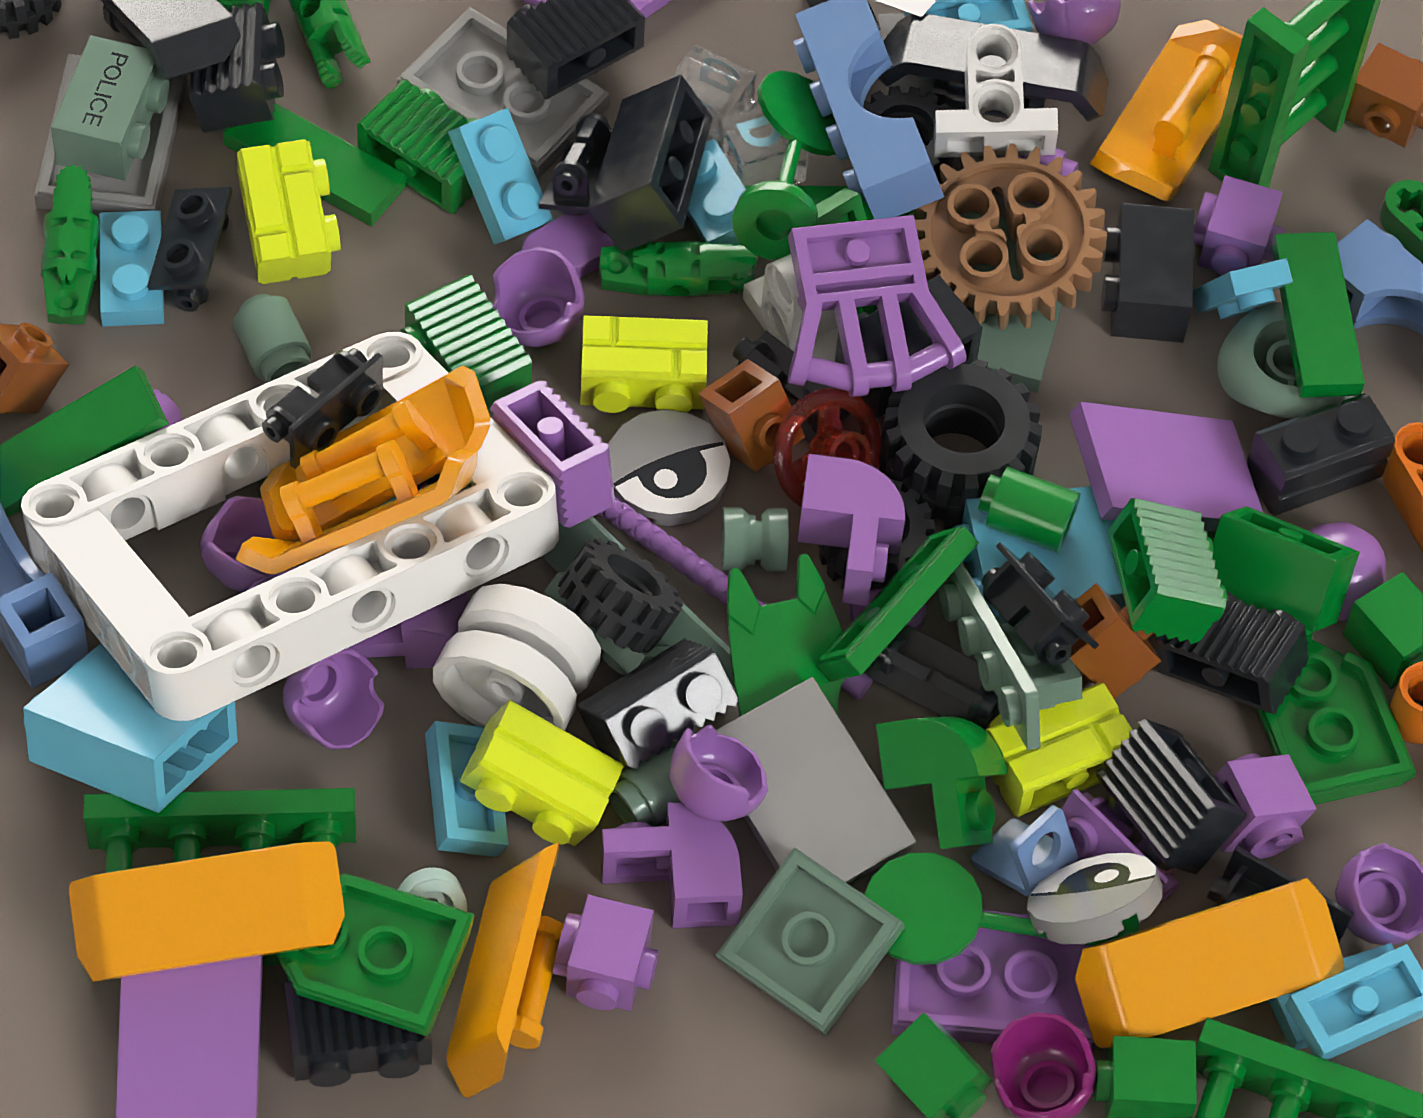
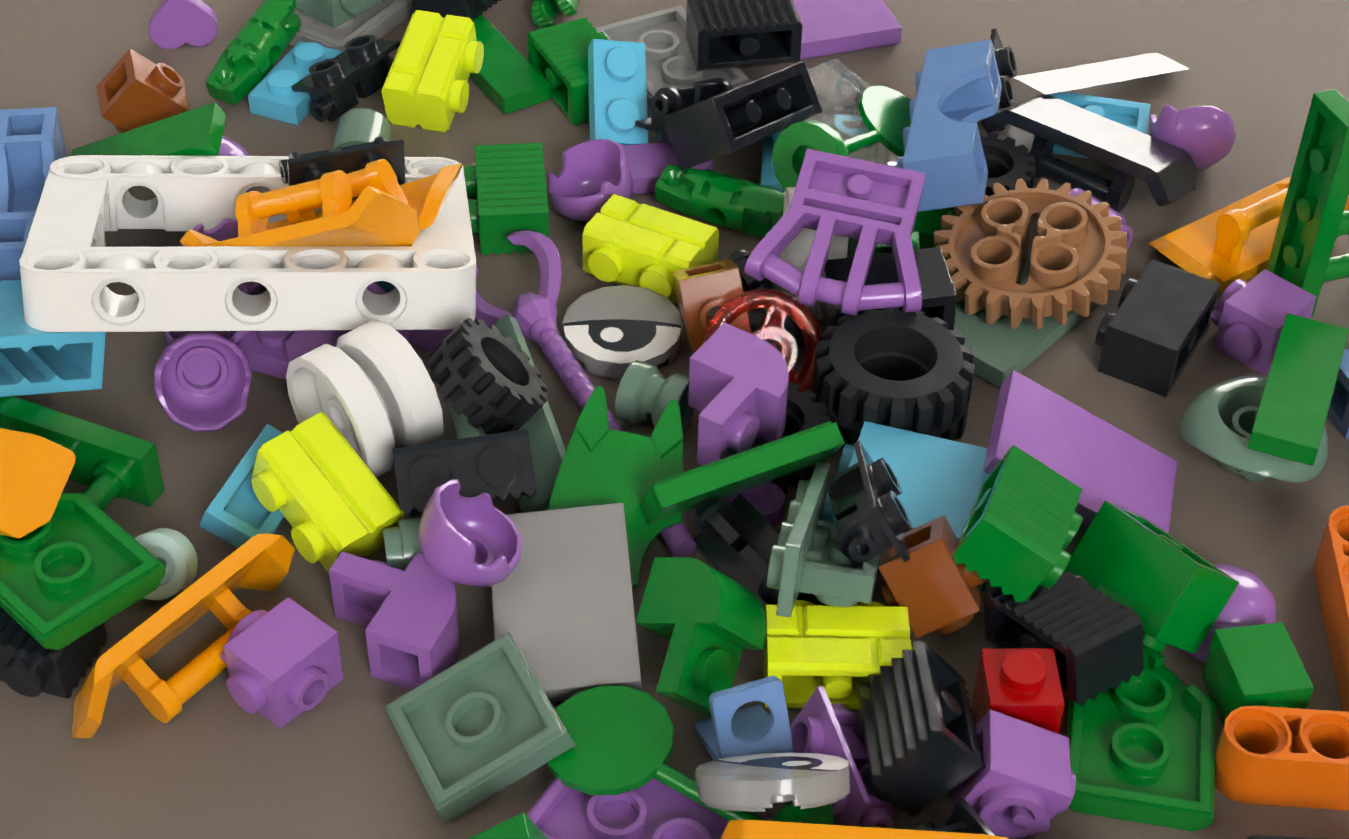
camera: 30 degrees right, 15 degrees down
medium lavender brick [490,381,615,528] -> none
white tile [934,23,1058,157] -> none
green brick [978,467,1081,553] -> none
medium azure plate [1193,258,1293,319] -> none
black brick [1247,393,1395,516] -> none
none -> red brick [971,648,1065,734]

